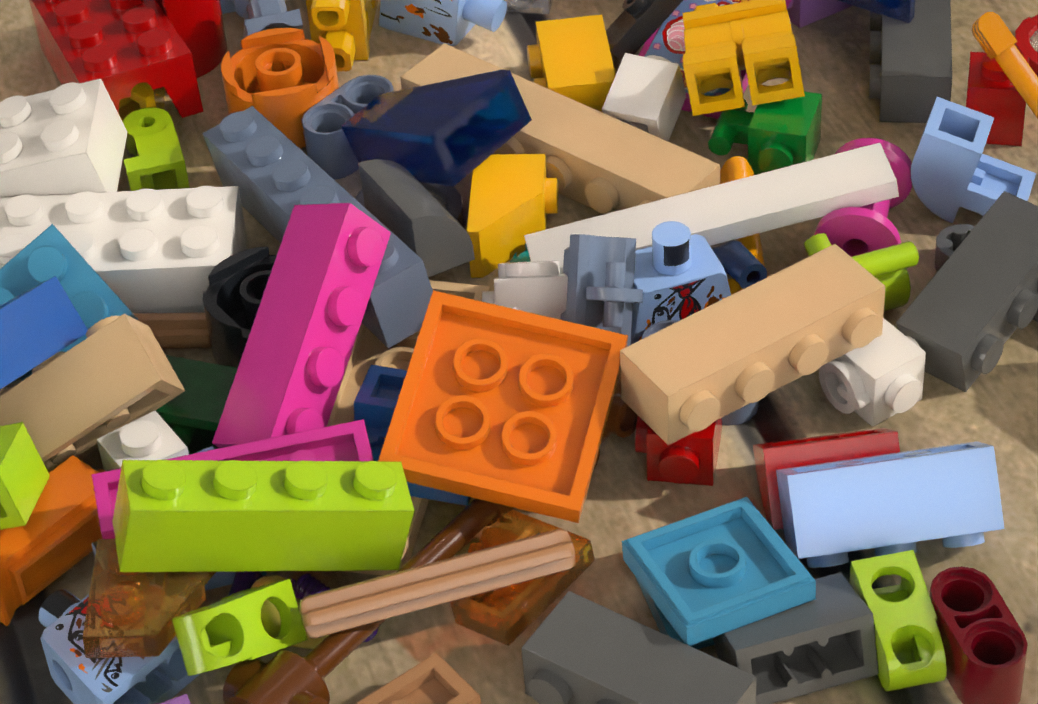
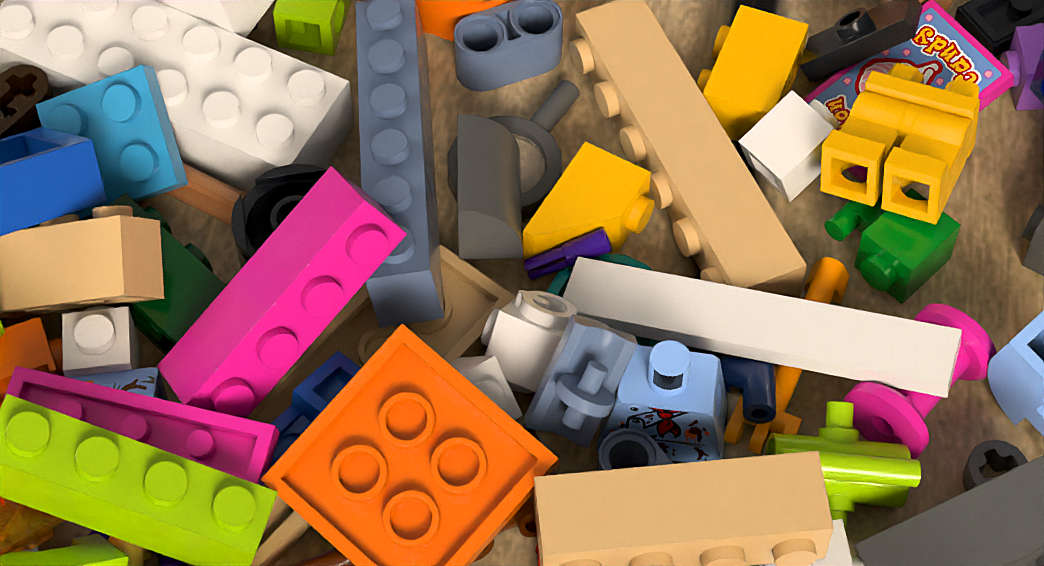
camera: 25 degrees right, 15 degrees up
clear blue slope [341,69,532,186] -> none
none -> dark purple pin [524,228,613,280]

